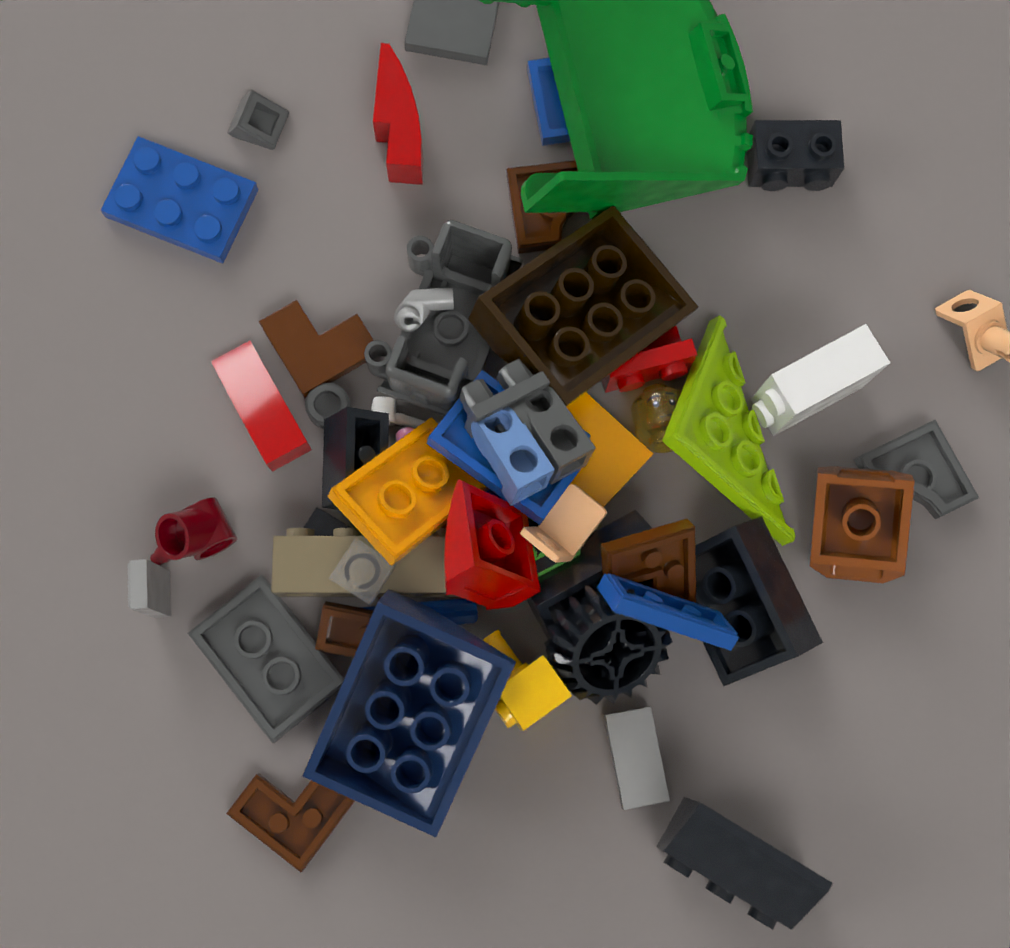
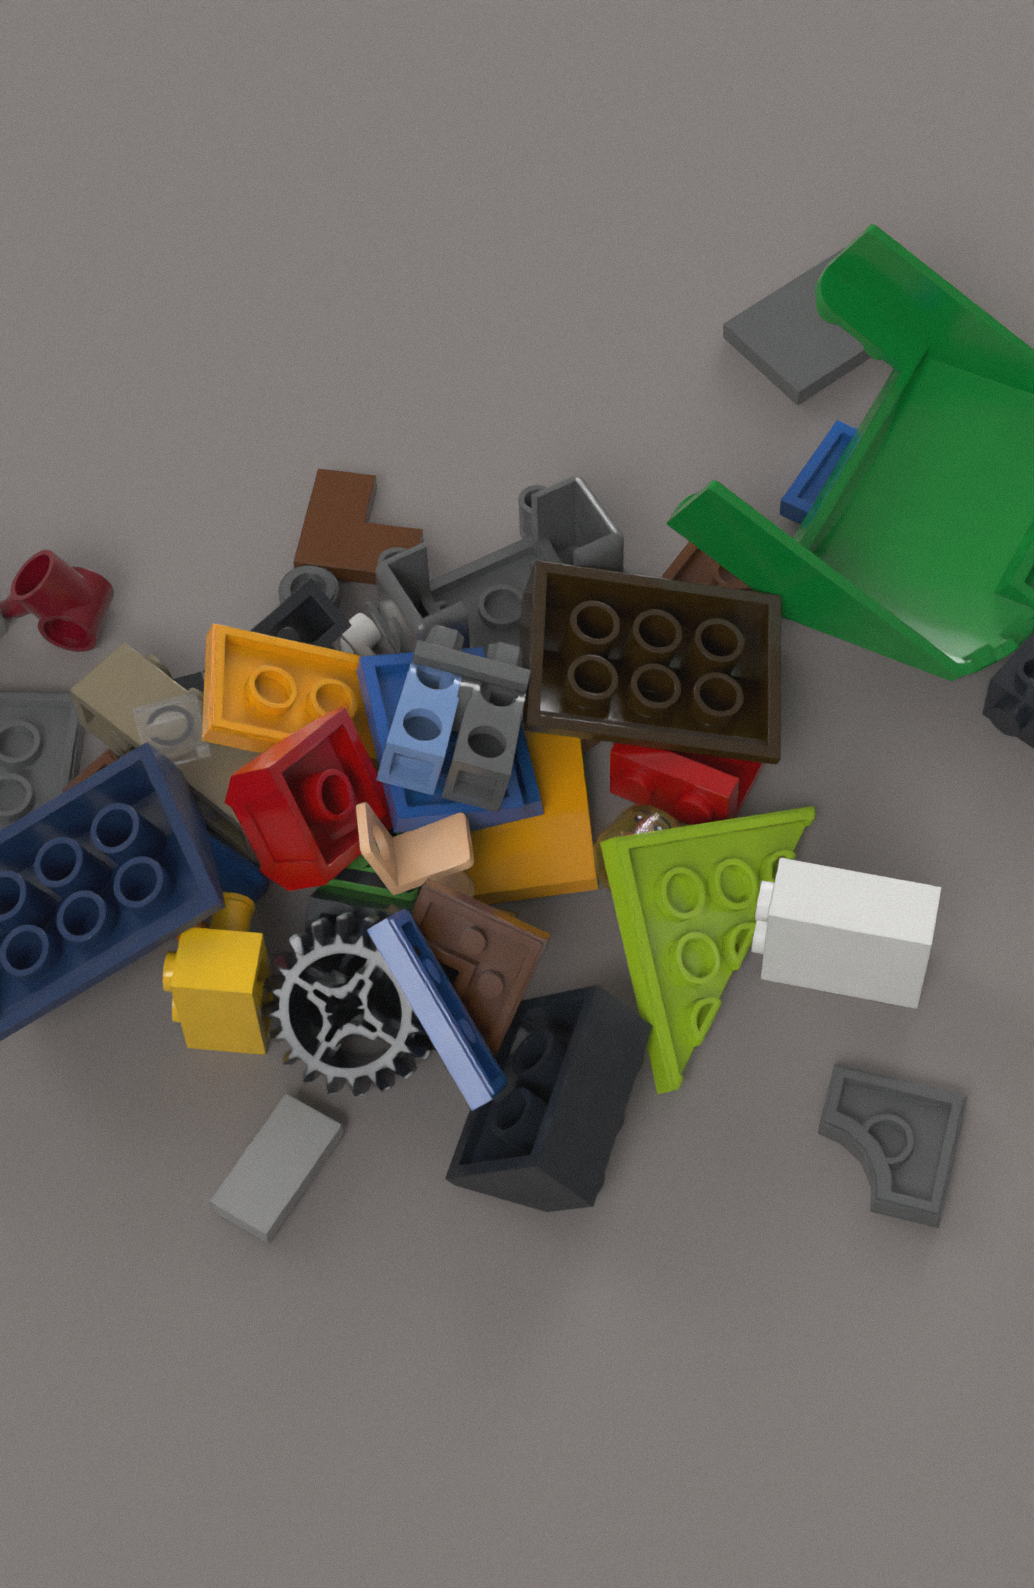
camera: 50 degrees right, 20 degrees down
blue plate [100,136,259,264] -> none
slope [211,341,312,472] -> none
dark grey slope [228,90,289,150] -> none
red slope [373,43,423,185] -> none
light grey arm [394,288,454,332] -> none
black slope [656,797,833,930] -> none
dark orange slope [810,466,915,583] -> none

